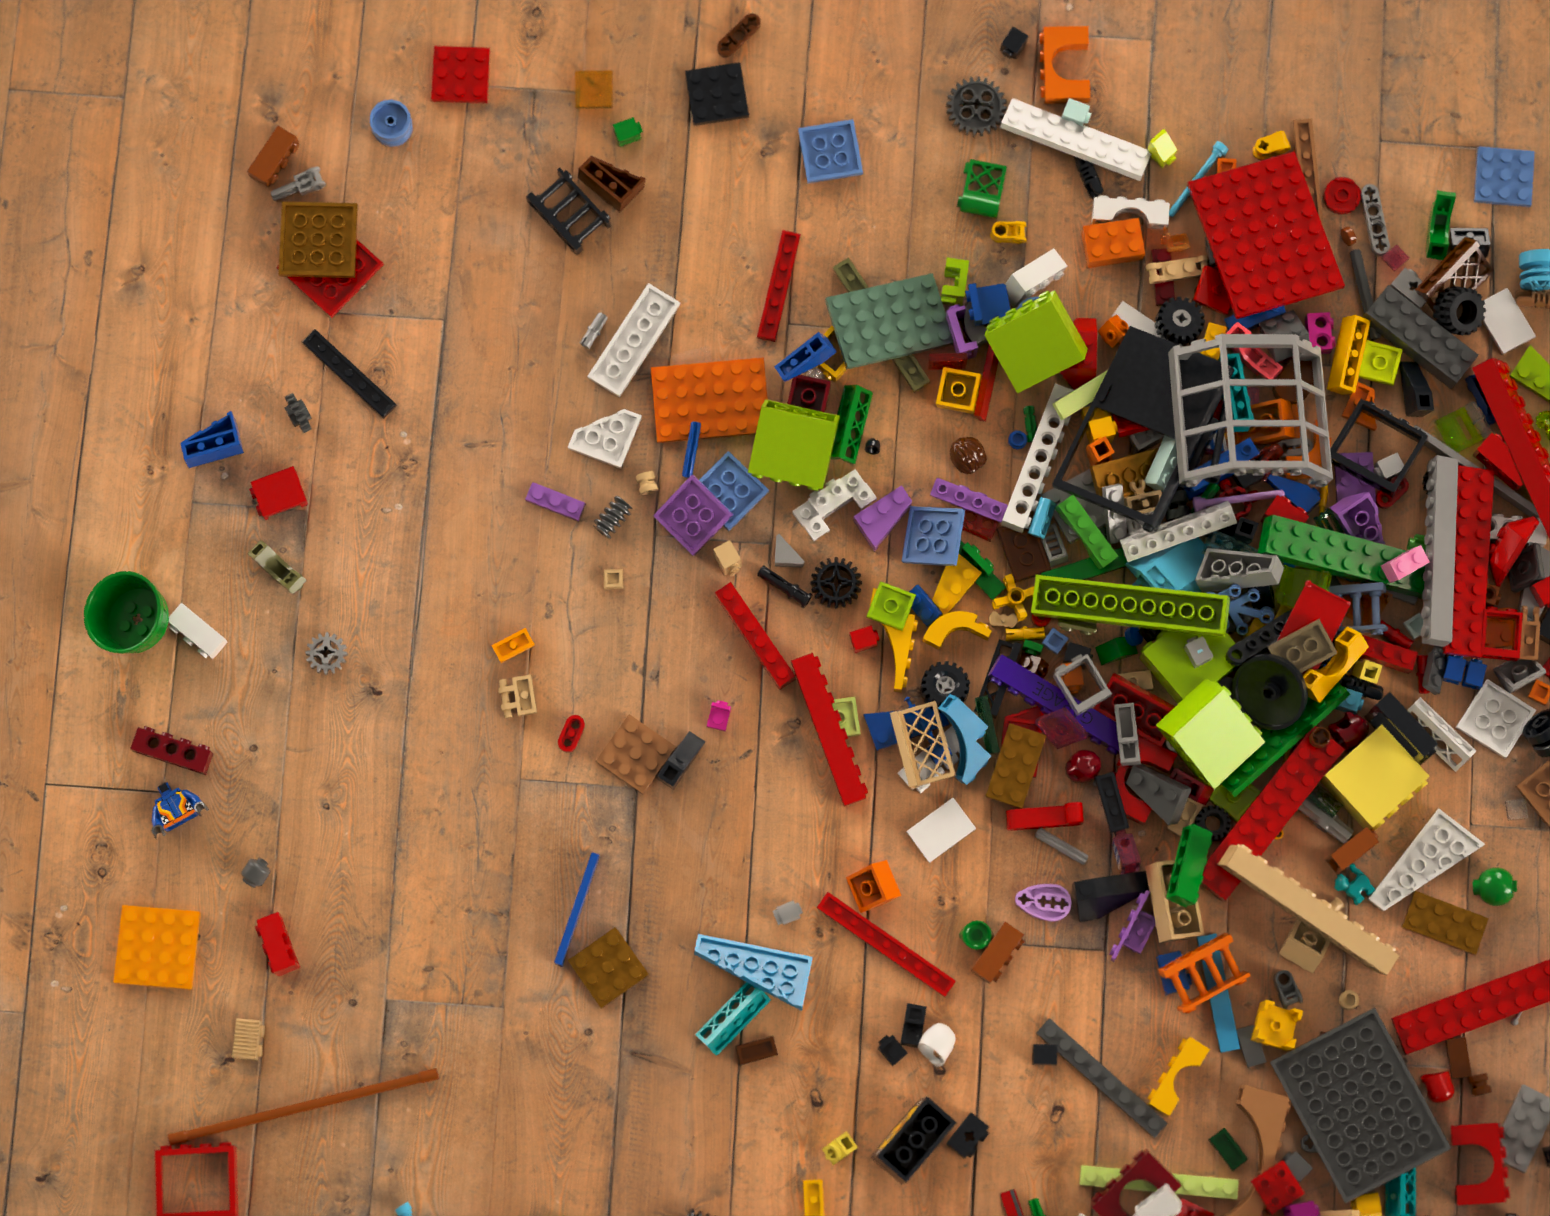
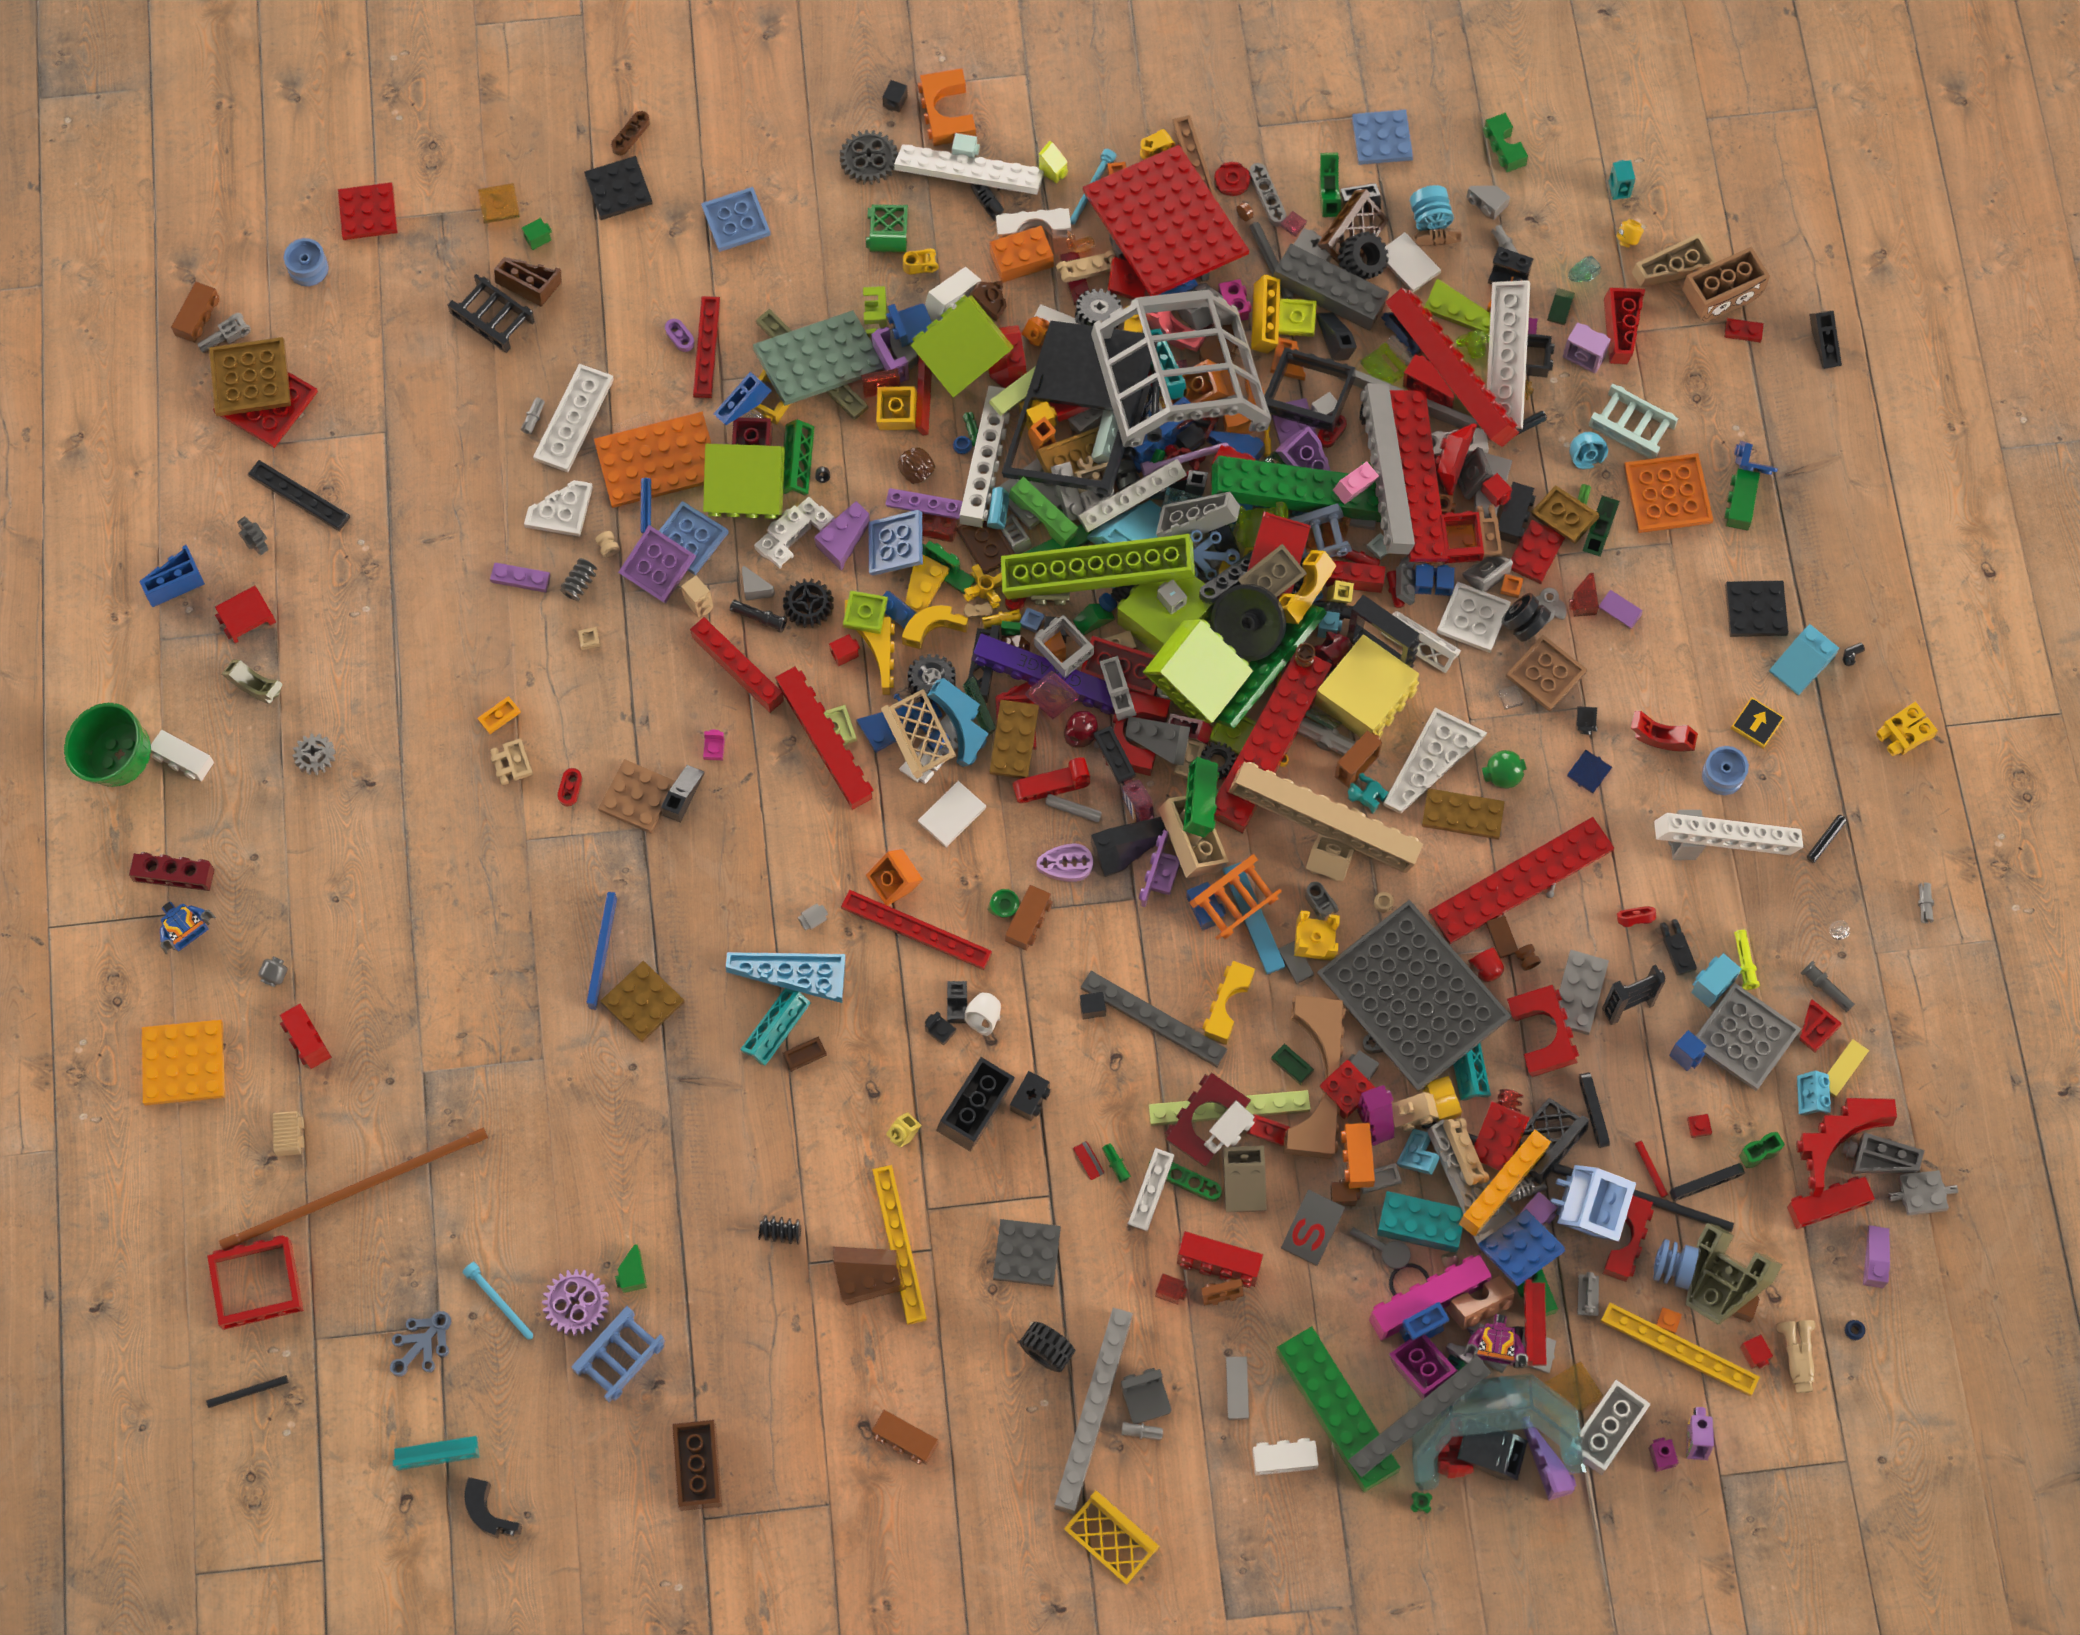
camera: 10 degrees left, 10 degrees down
none -> medium lavender plate [665,319,694,352]
none -> reddish brown plate [969,281,1007,321]

